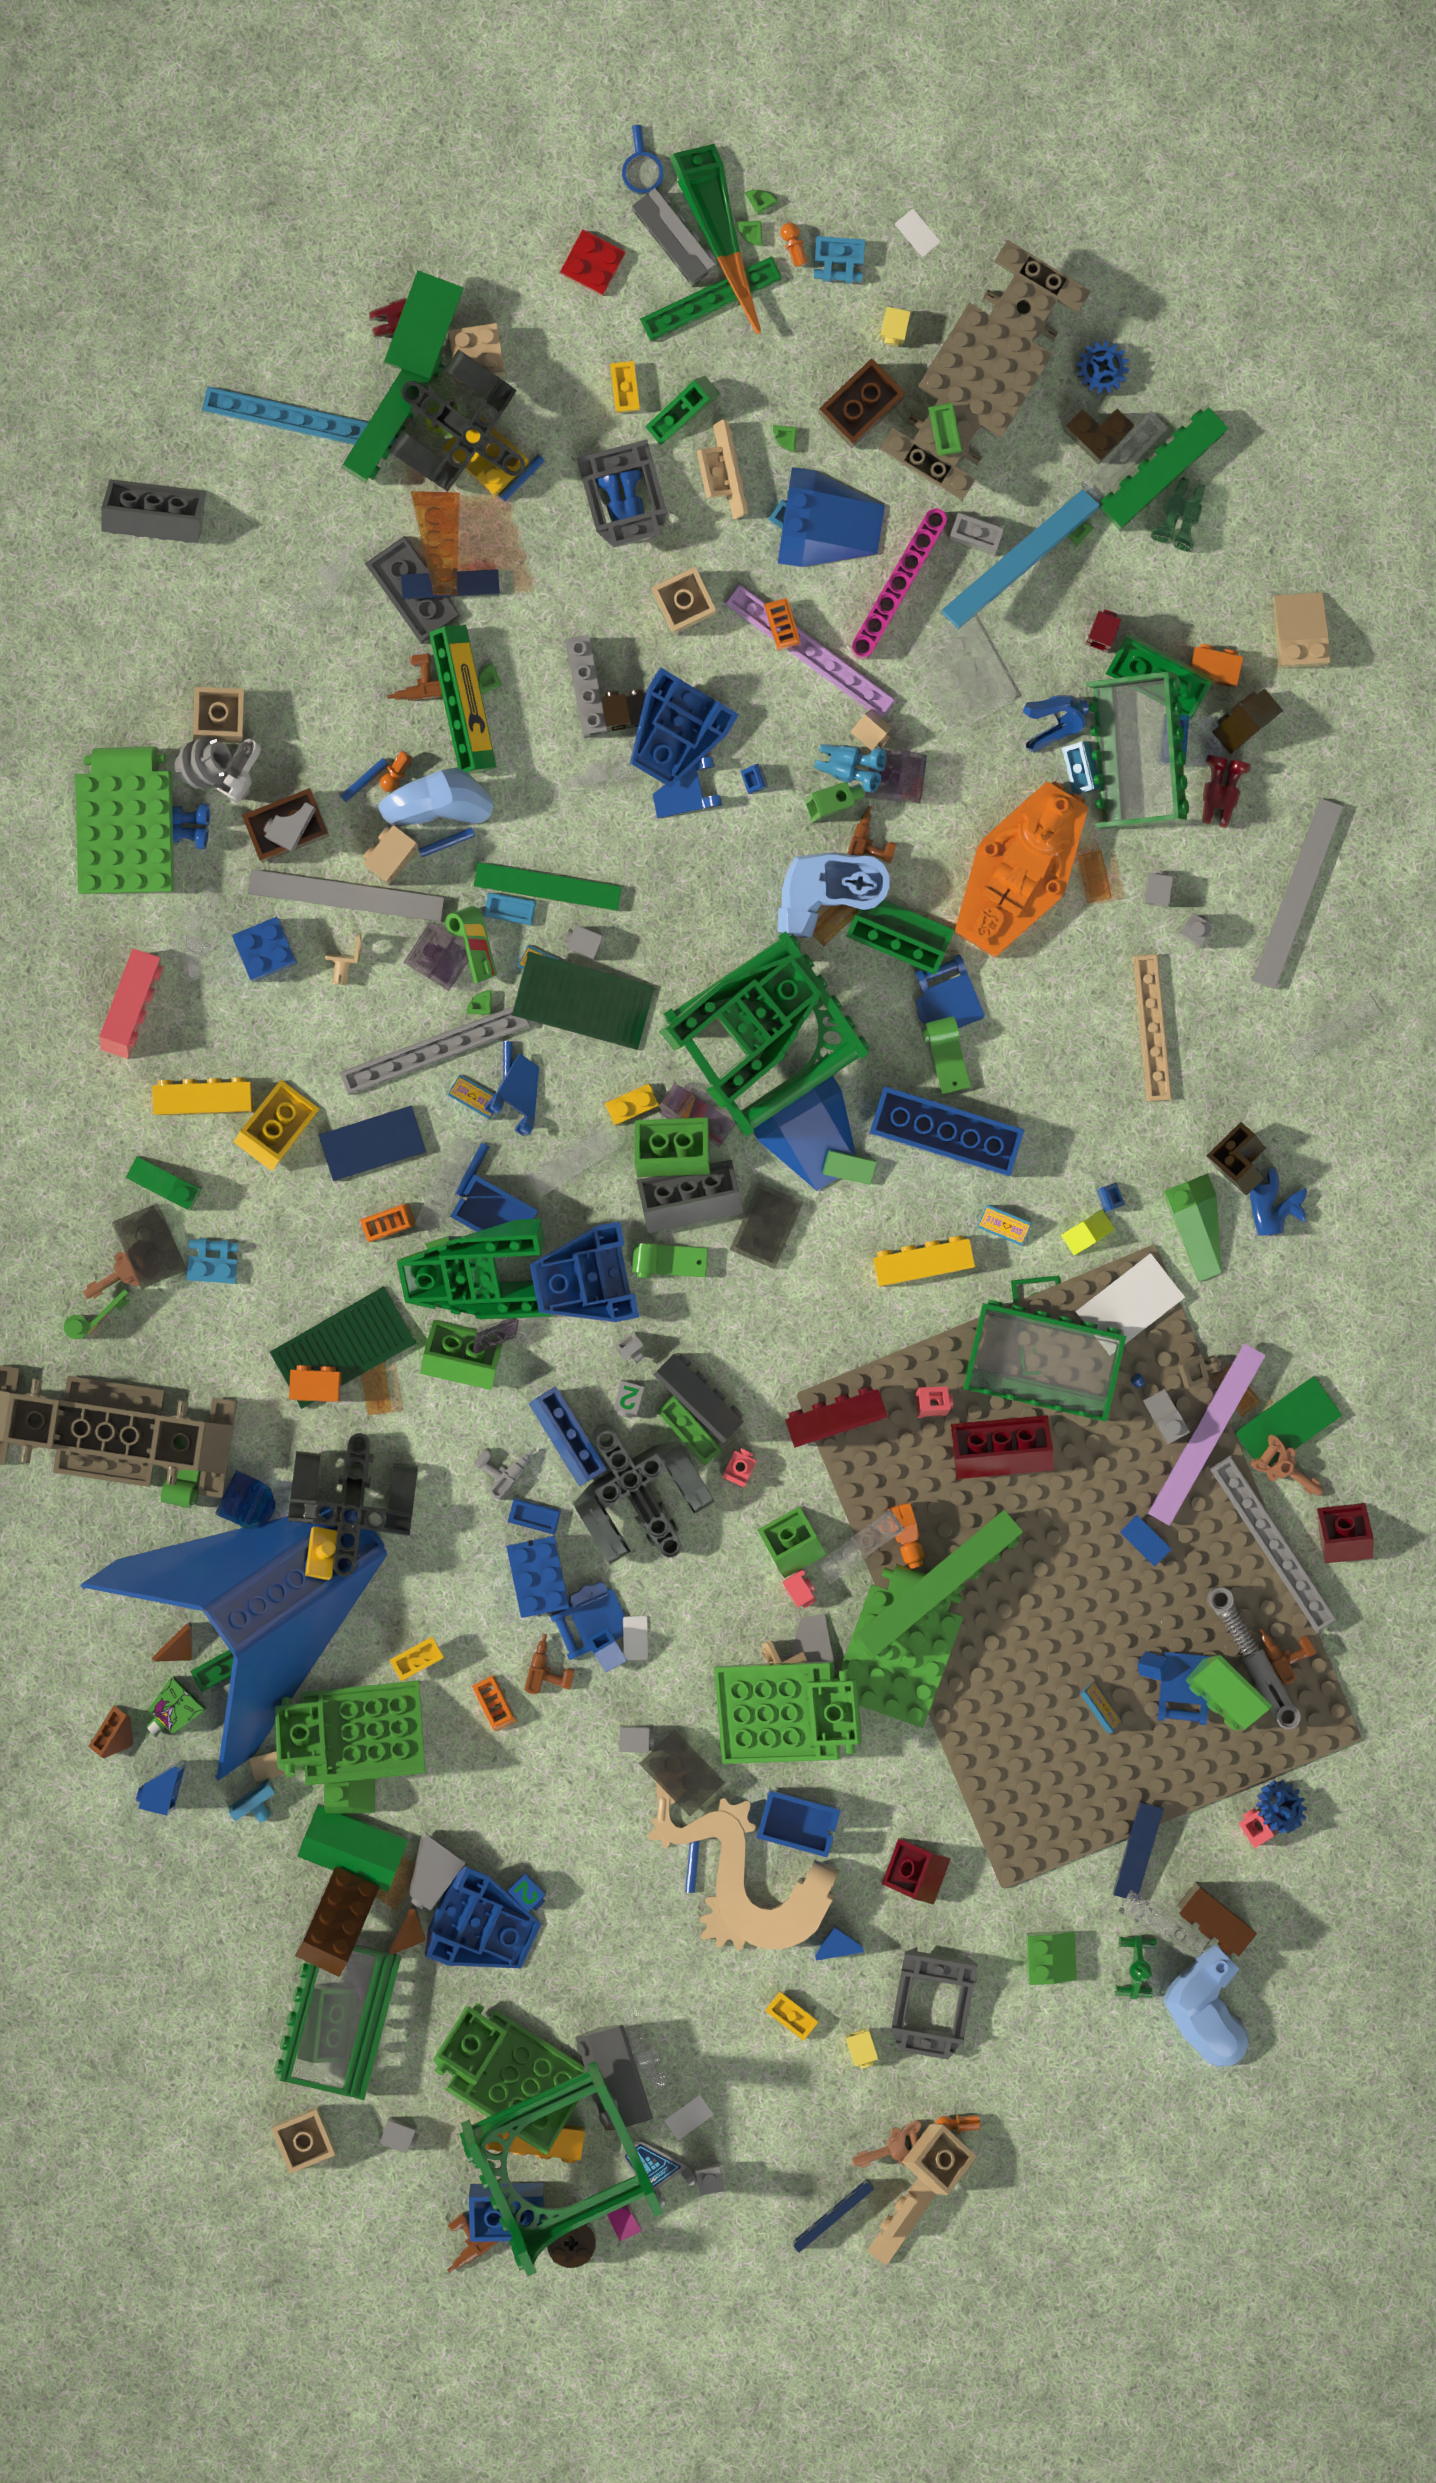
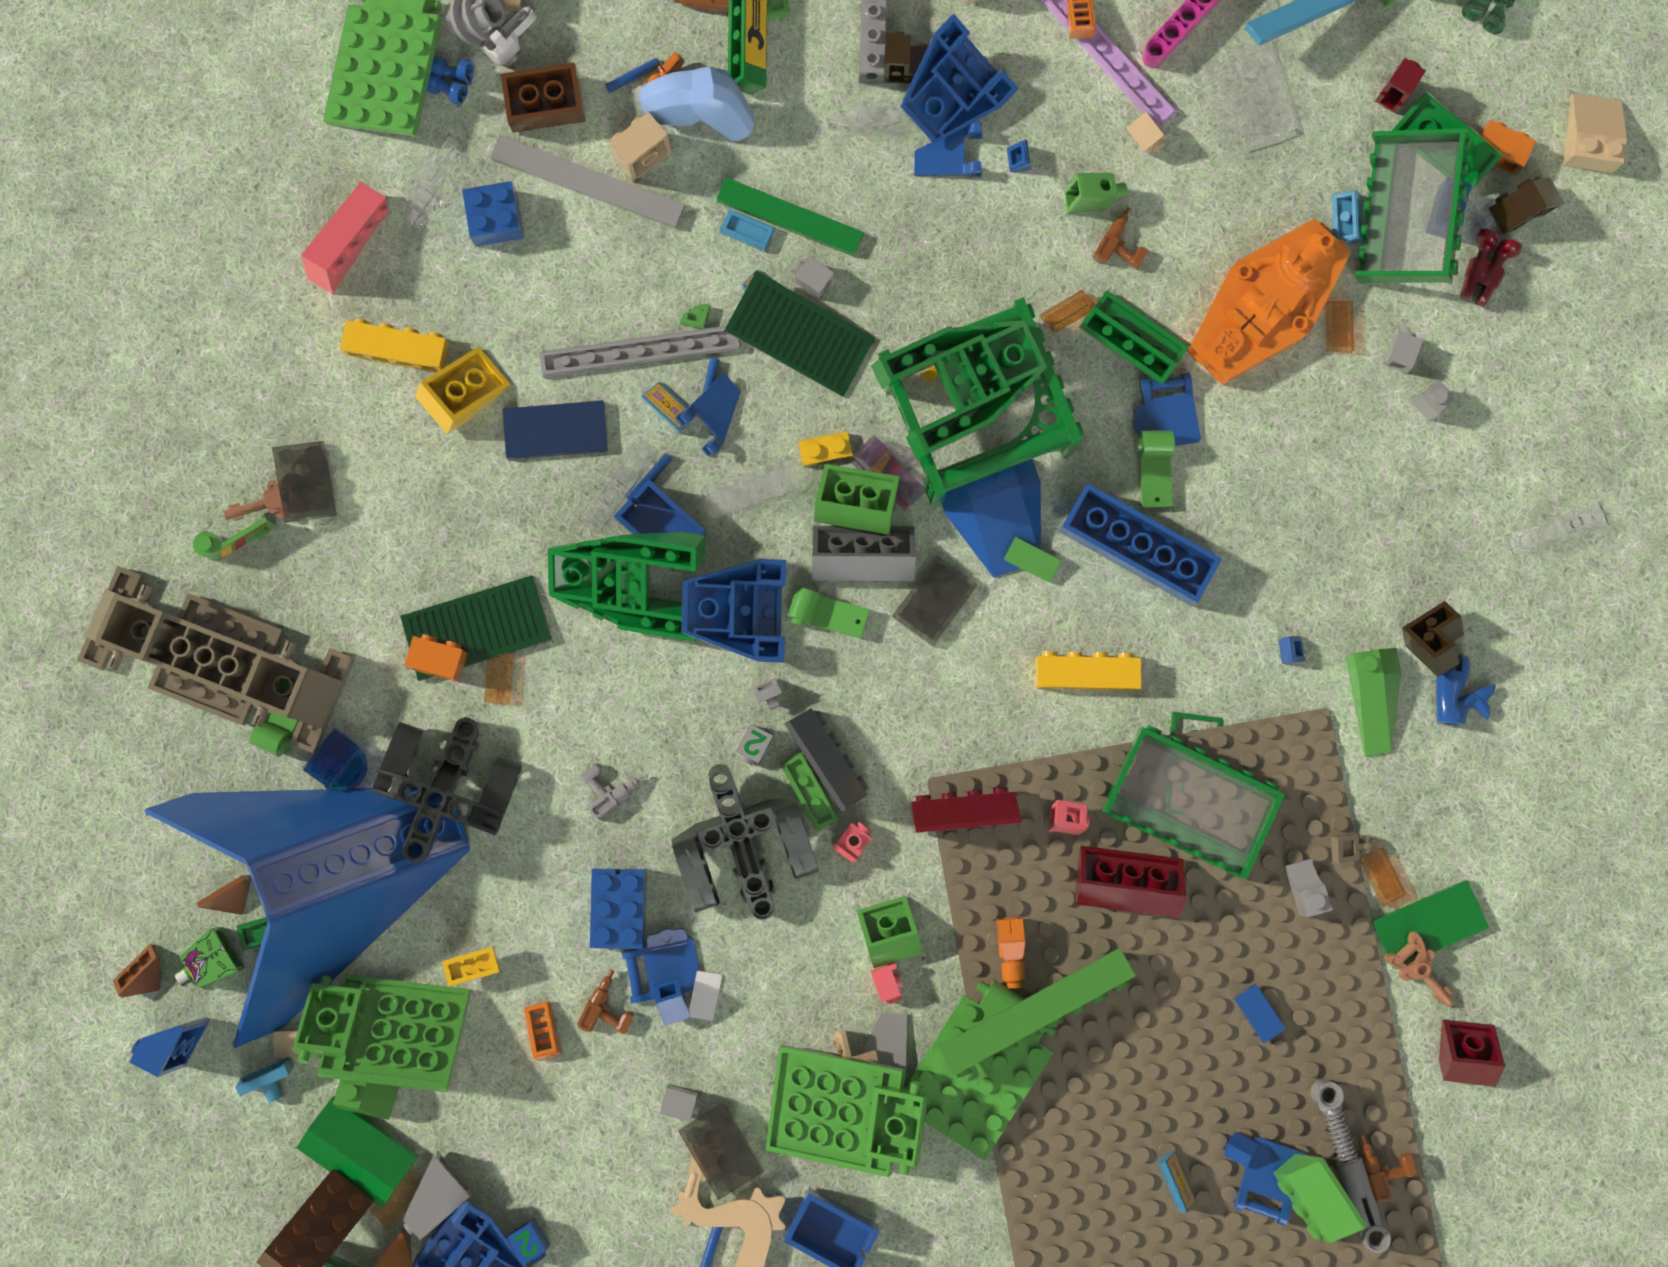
camera: 15 degrees right, 5 degrees down
green slope [125,1156,202,1211] -> none
dark azure plate [186,1237,239,1284] -> none
light grey arch [264,802,316,852] -> none
yellow tile [305,1526,337,1580] -> none
tan bracket [325,933,362,985] -> none
orange slope [360,1202,416,1242] -> none
slope [403,922,469,991] -> none
blue piece [419,827,475,858] -> none
bright green slope [420,1320,505,1390] -> none
bright green door [446,906,497,983] -> none
slope [473,1318,519,1353] -> none
blue tile [508,1498,561,1535] -> none
blue brick [529,1386,607,1487] -> none
light blue piece [777,852,889,938] -> none
dark azure piece [814,744,886,793] -> none
clear slope [816,1509,905,1584] -> none
slope [866,750,927,804] -> none
slope [977,1205,1032,1246] -> none
blue piece [1023,695,1089,753] -> none
neon yellow slope [1061,1209,1115,1255] -> none
white sticker [1076,1253,1185,1356] -> none
blue piece [1130,1373,1145,1388] -> none
tan tile [1133,954,1172,1102] -> none
lavender tile [1148,1343,1266,1526] -> none
light grey tile [1210,1456,1337,1633] -> none
light grey tile [1252,798,1343,989] -> none

